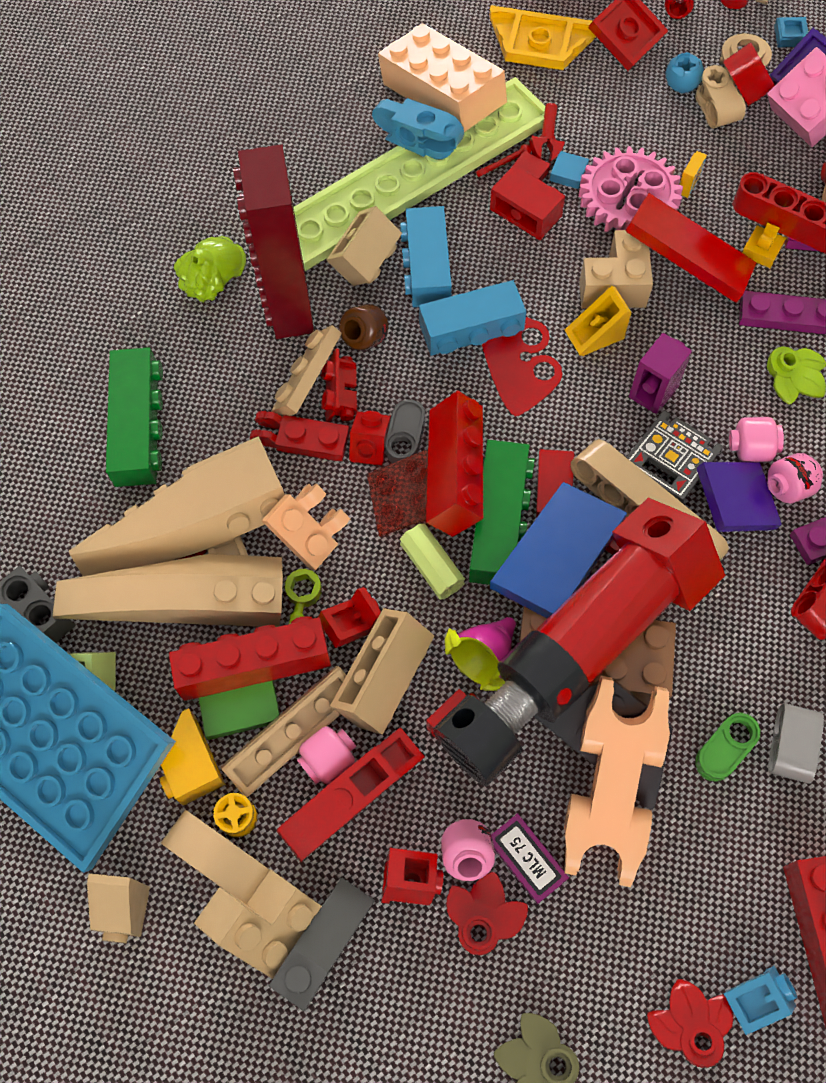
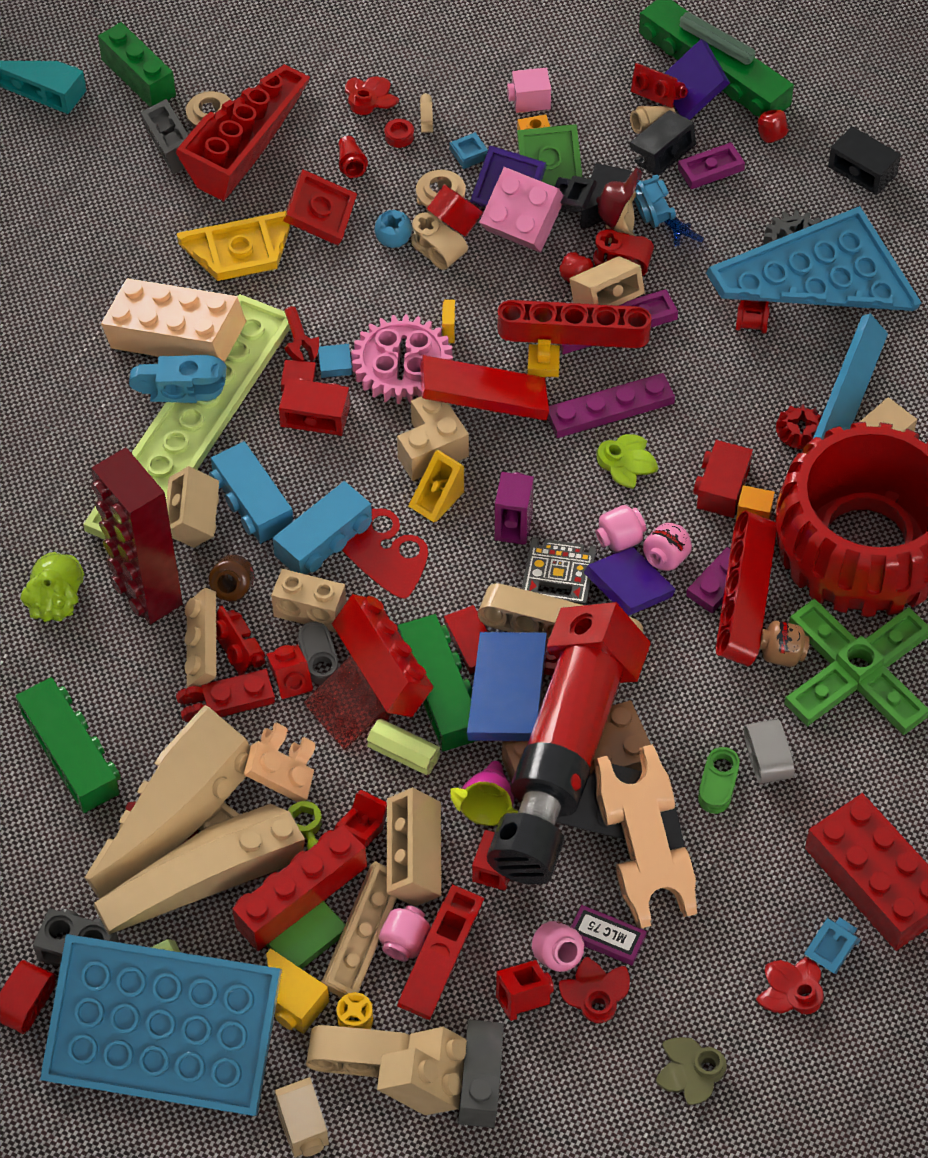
camera: 30 degrees left, 10 degrees down
red hinge [476,144,531,178] -> none
none -> tan brick [271,569,346,633]

